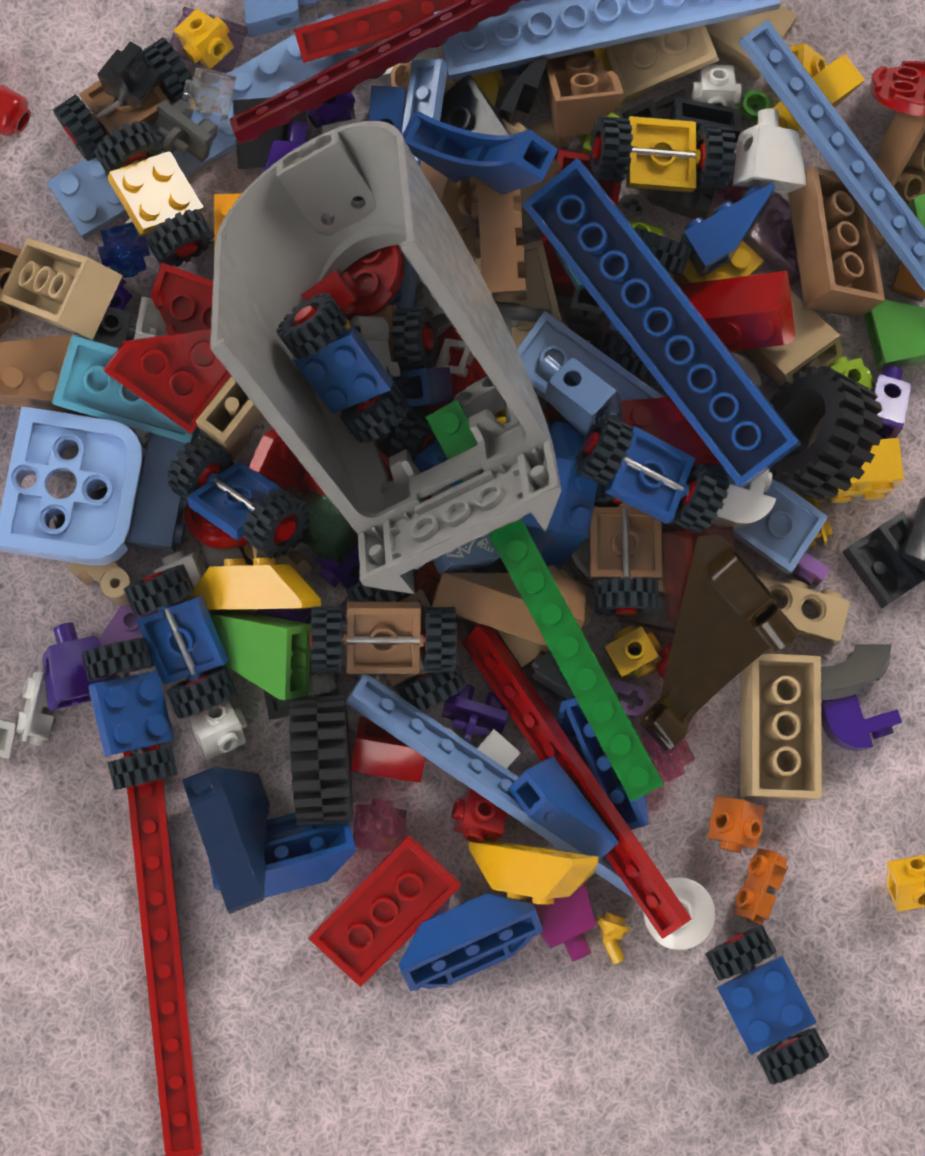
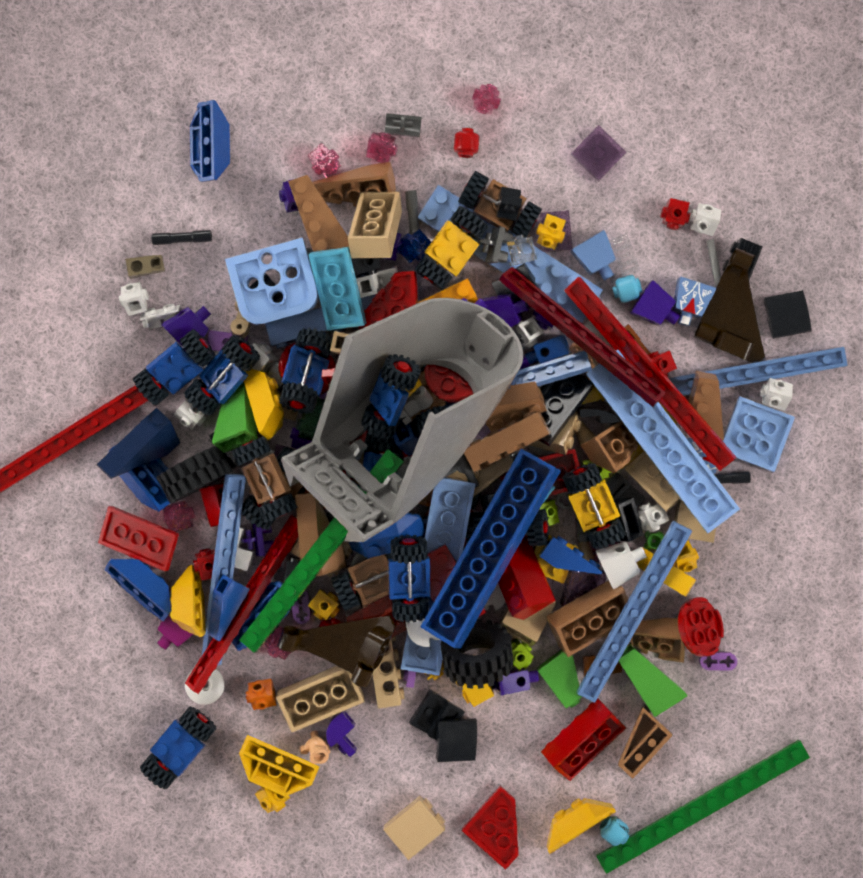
camera: 70 degrees right, 10 degrees up
red plate [103,328,232,434] -> none
red brick [301,268,360,316] -> none
blue arch [402,111,558,195] -> none
medium blue torso [535,356,616,437] -> none
yellow plate [596,911,631,964] -> none
orange hinge [733,848,788,925] -> none
dark grey tile [821,644,891,700] -> none
none -> yellow wedge [239,735,320,797]
none -> light nougat piece [300,730,330,764]
none -> dark grey piece [405,190,422,251]

